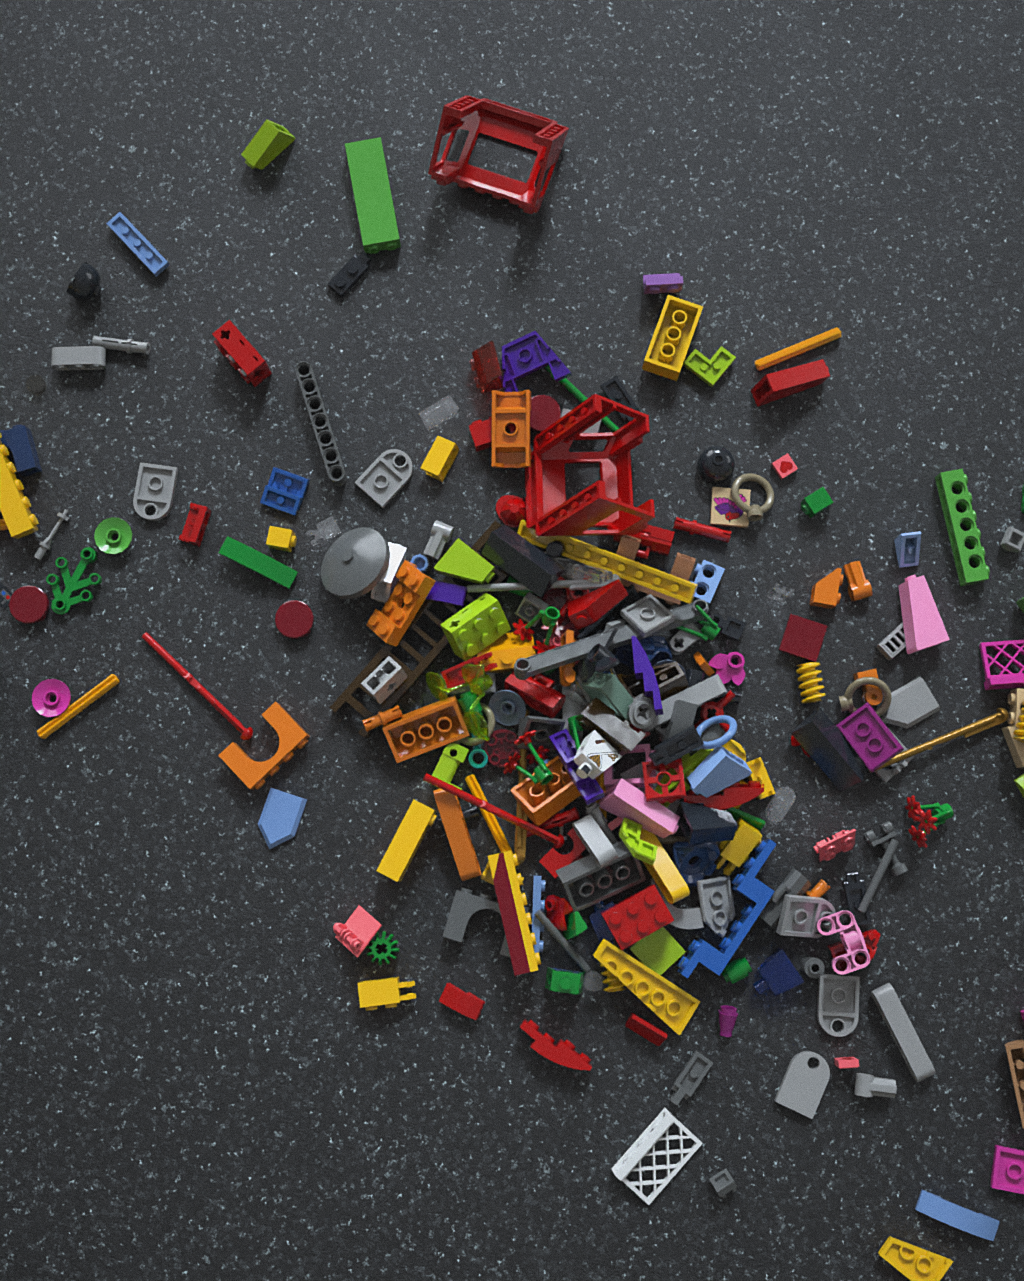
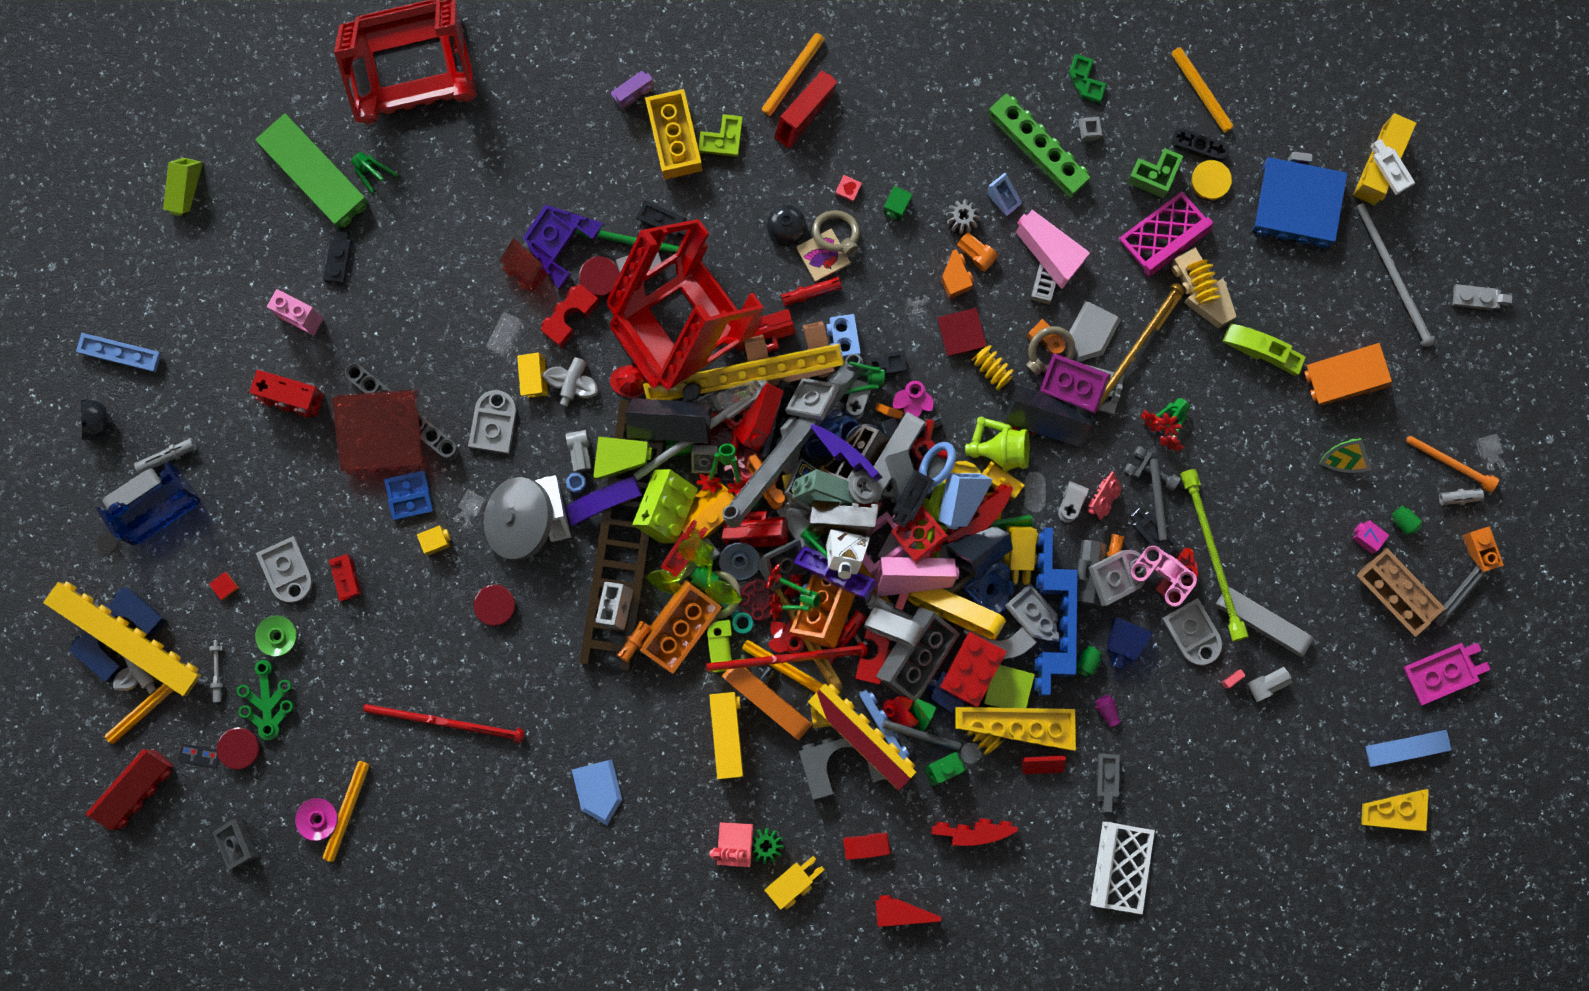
camera: 35 degrees left, 0 degrees up
green slope [218,536,298,589] -> none
orange arch [218,701,310,790] -> none
orange piece [366,560,436,647] -> none
orange piece [492,390,531,468] -> none
black piece [577,627,620,683] -> none
lime tile [619,817,658,865] -> none
dark grey tile [710,1168,737,1198] -> none
light grey tile [774,1051,830,1119] -> none
dark grey brick [801,956,825,978] -> none
none -> clear blue windscreen [96,462,201,545]
none -> red tile [209,572,239,601]
none -> bright pink window [267,289,324,336]
none -> clear red panel [332,389,425,474]
none -> green plant [351,152,398,194]
none -> light grey plant [542,358,598,407]
none -> red plate [768,619,805,654]
none -> red slope [875,895,941,927]
none -> light grey gear [946,199,980,235]
none -> lime piece [965,417,1030,472]
none -> light grey piece [1058,481,1089,523]
none -> lime hose [1180,469,1249,642]

